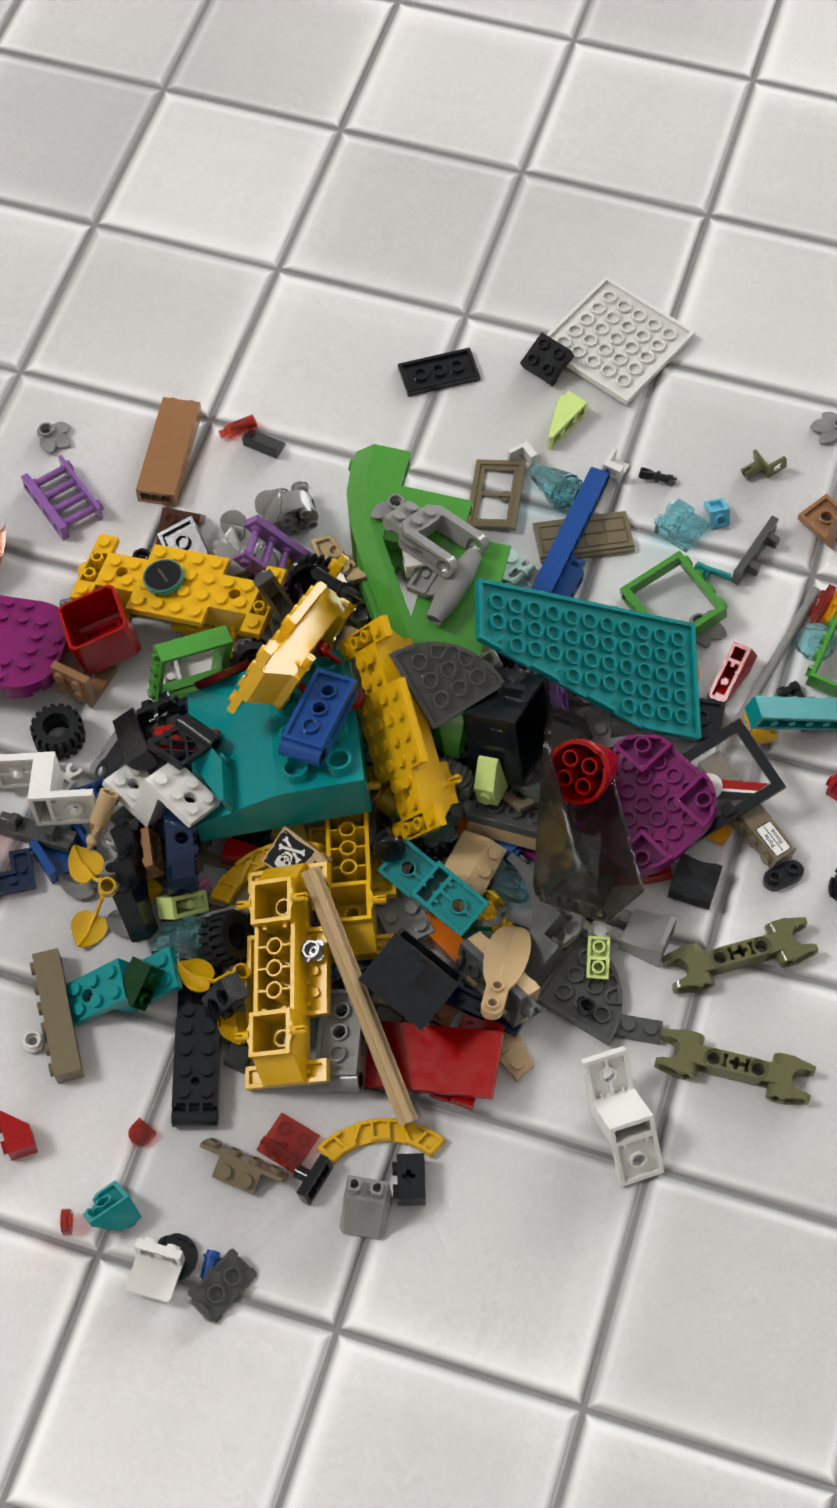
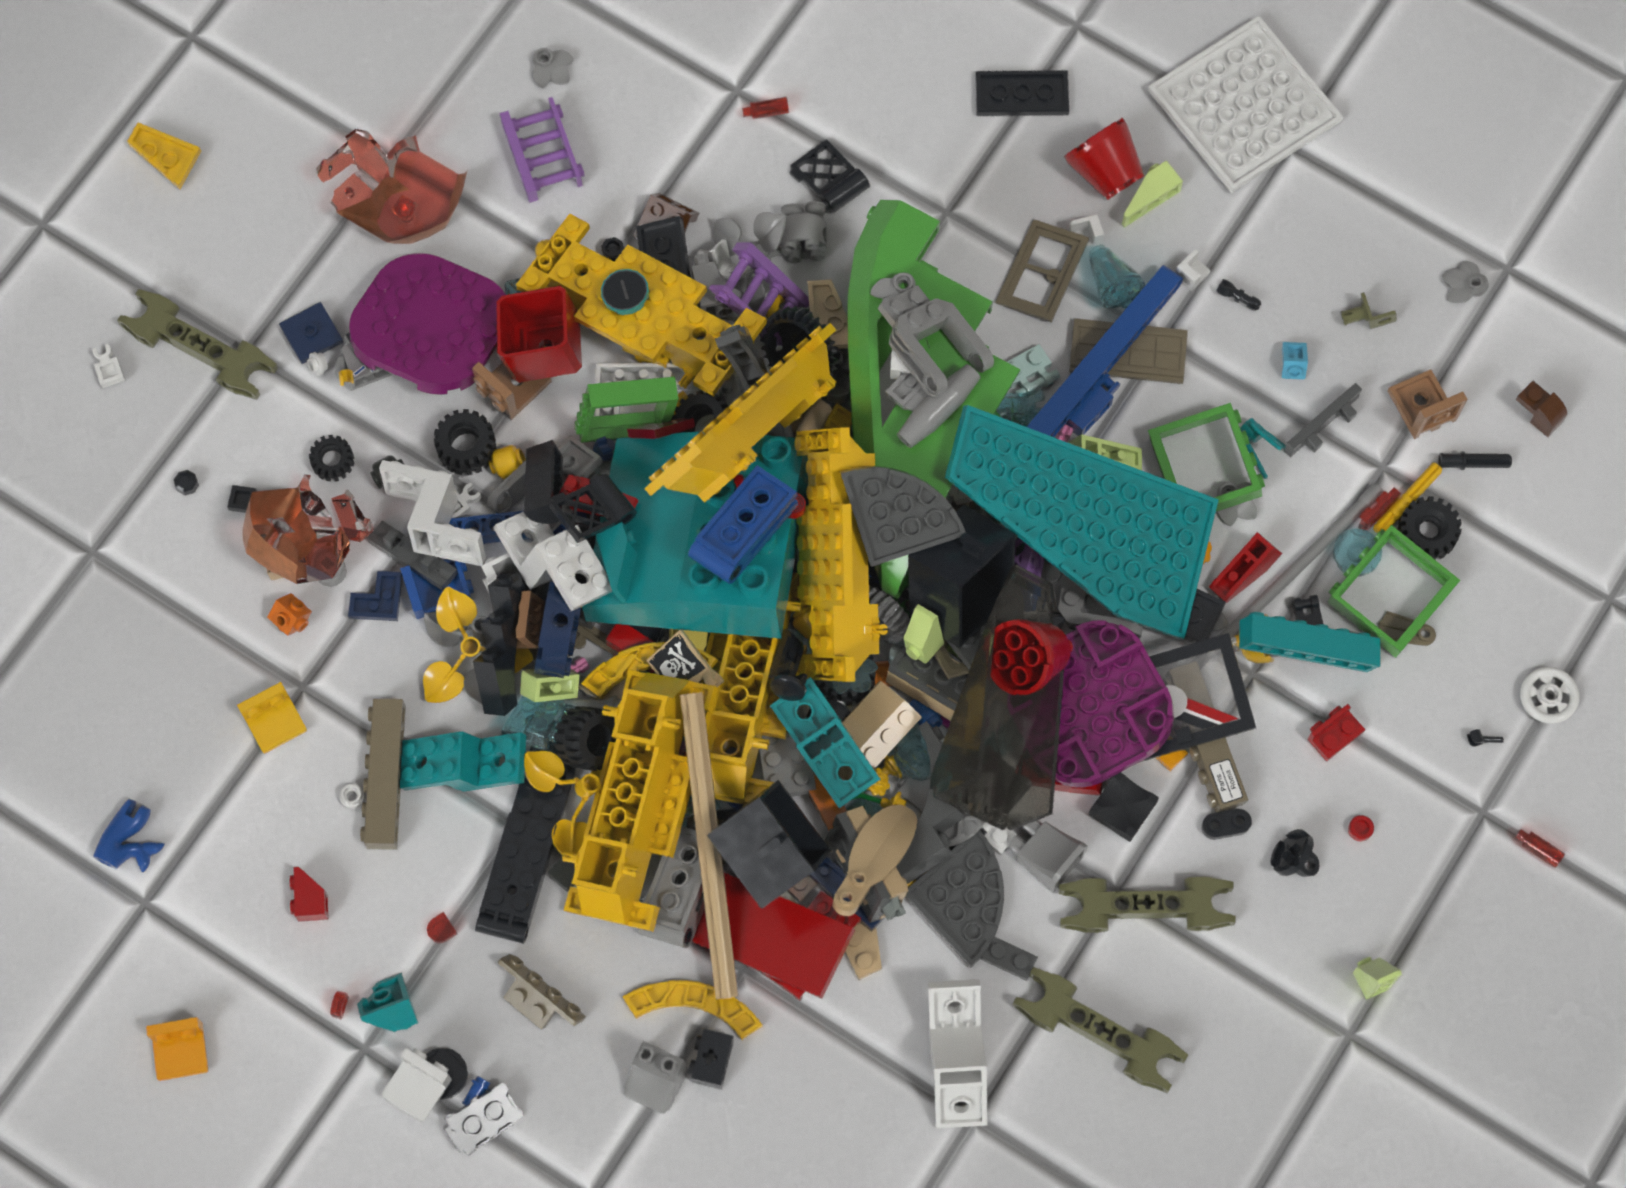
camera: 15 degrees right, 10 degrees up
tan wheel [86,788,119,850] -> none
dark green slope [123,956,164,1011] -> none
medium nougat brick [136,397,202,507] -> none
black hips [137,691,180,726] -> none
black brick [201,972,250,1021] -> none
black slope [242,429,286,459] -> none
clear red plate [256,1113,320,1173] -> none
black tile [293,1154,334,1206] -> none
light grey plate [302,939,325,962] -> none
black axle [311,567,362,605] -> none
red hand [317,640,341,665] -> none
black brick [520,332,574,387] -> none
black hinge [577,997,596,1017] -> none
yellowish green slope [586,935,610,980] -> none
clear light blue plate [654,498,710,553] -> none
none -> yellow head [489,444,526,479]
none -> black piece [790,139,870,214]
none -> red cone [1063,117,1144,200]

